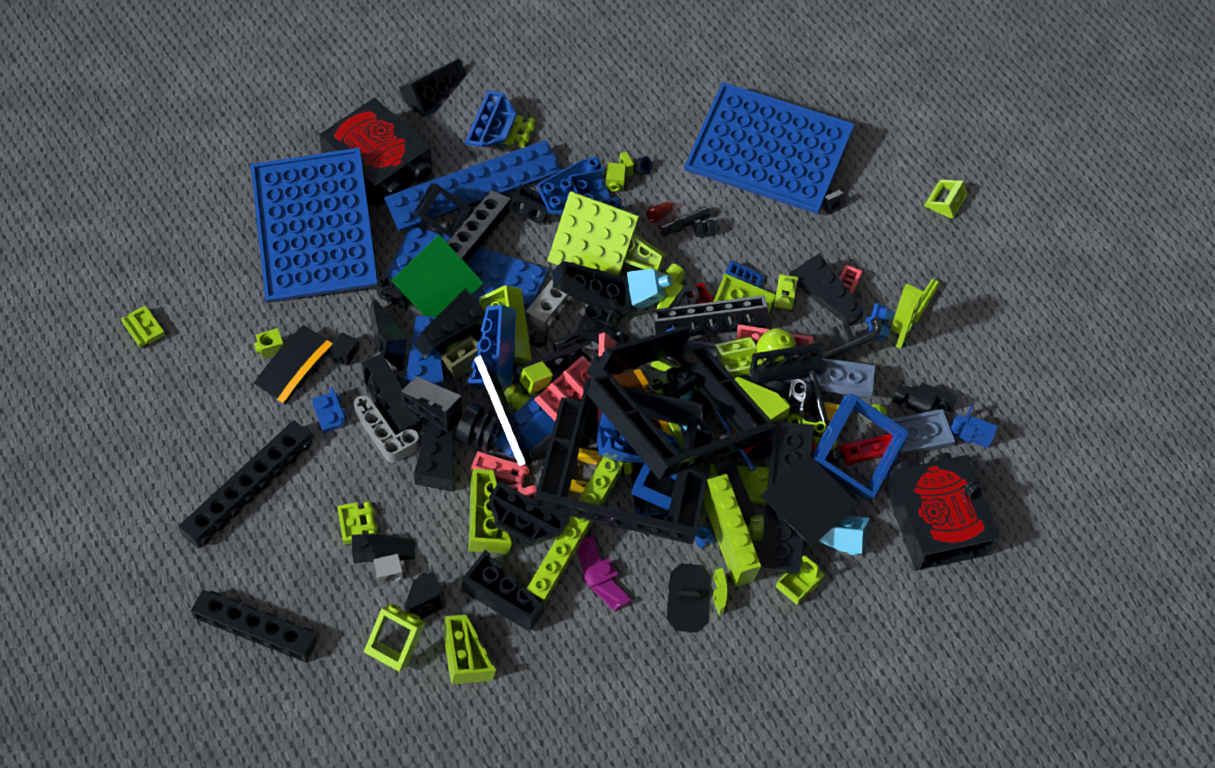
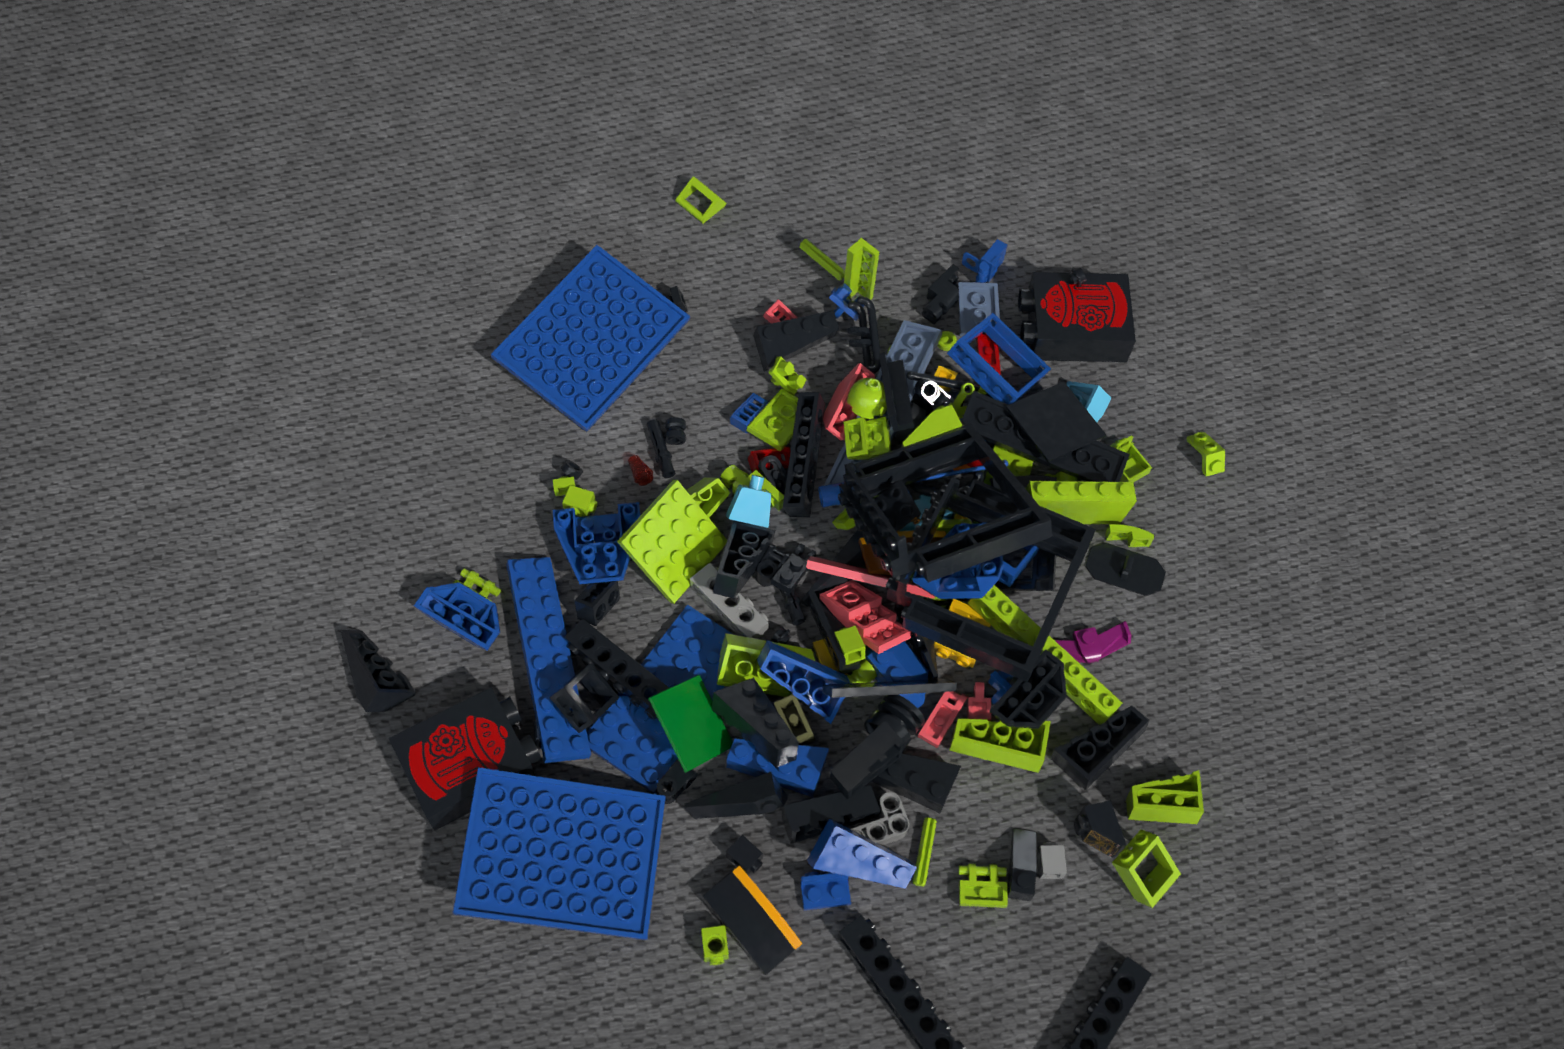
camera: 75 degrees left, 5 degrees up
none -> wedge [807,819,917,889]
none -> lime axle [913,817,937,887]
none -> lime bracket [1187,432,1225,477]

